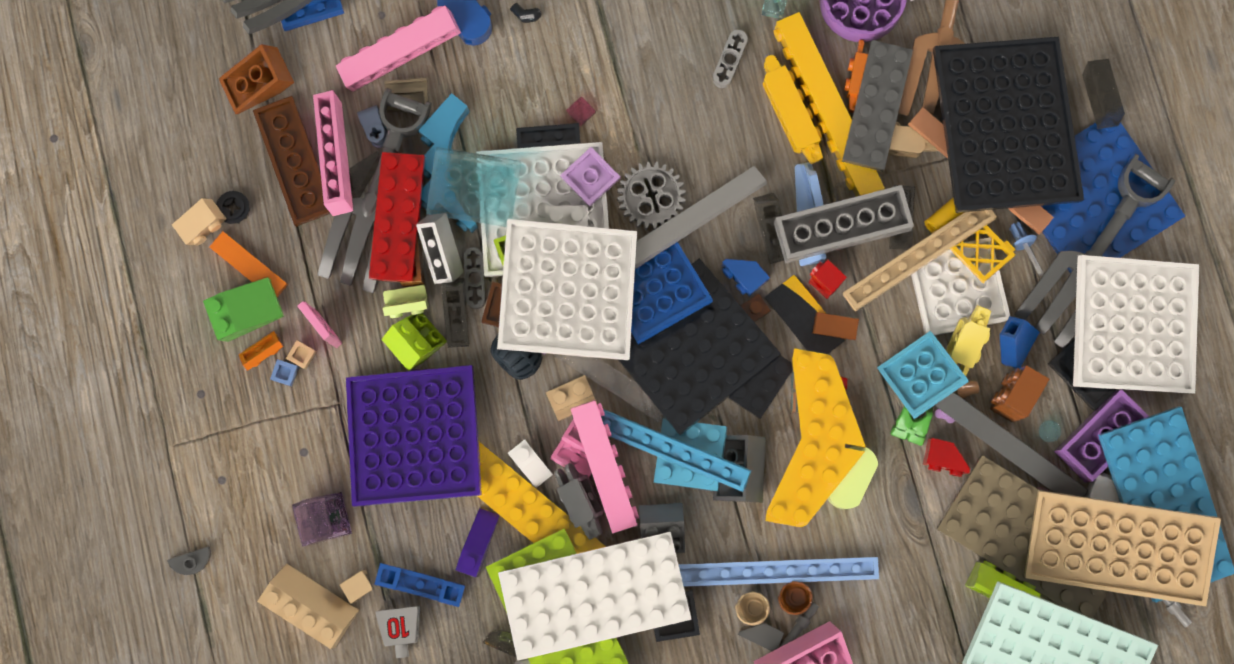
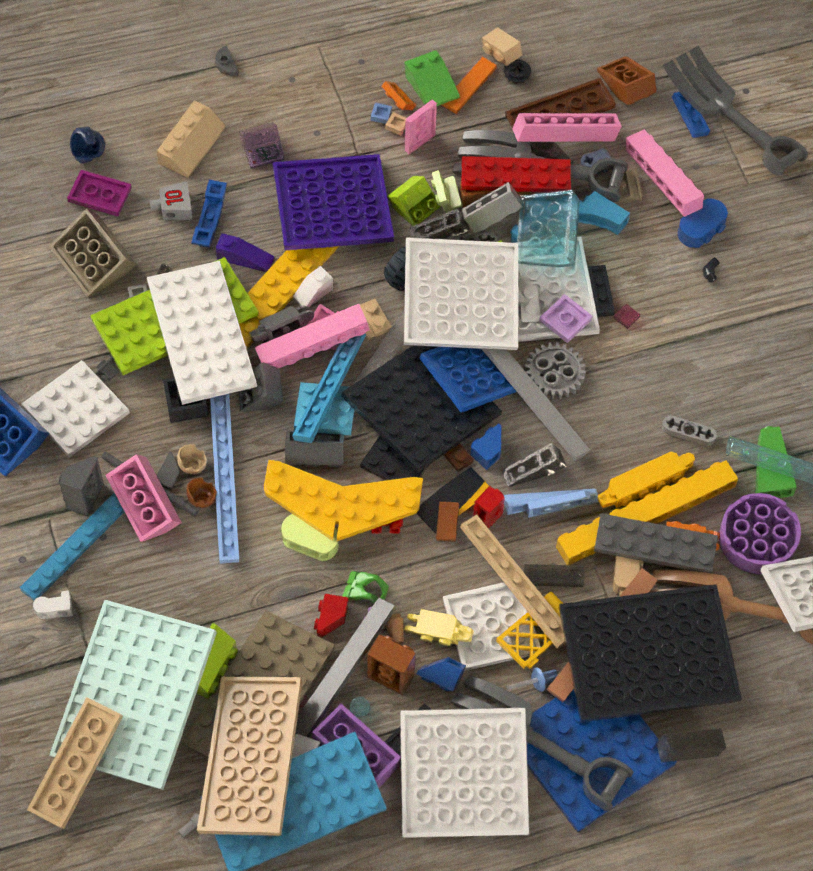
camera: 80 degrees right, 20 degrees down
tan panel [340,570,373,604] -> none
light grey brick [774,185,914,264] -> none
medium azure plate [877,331,969,419] -> none

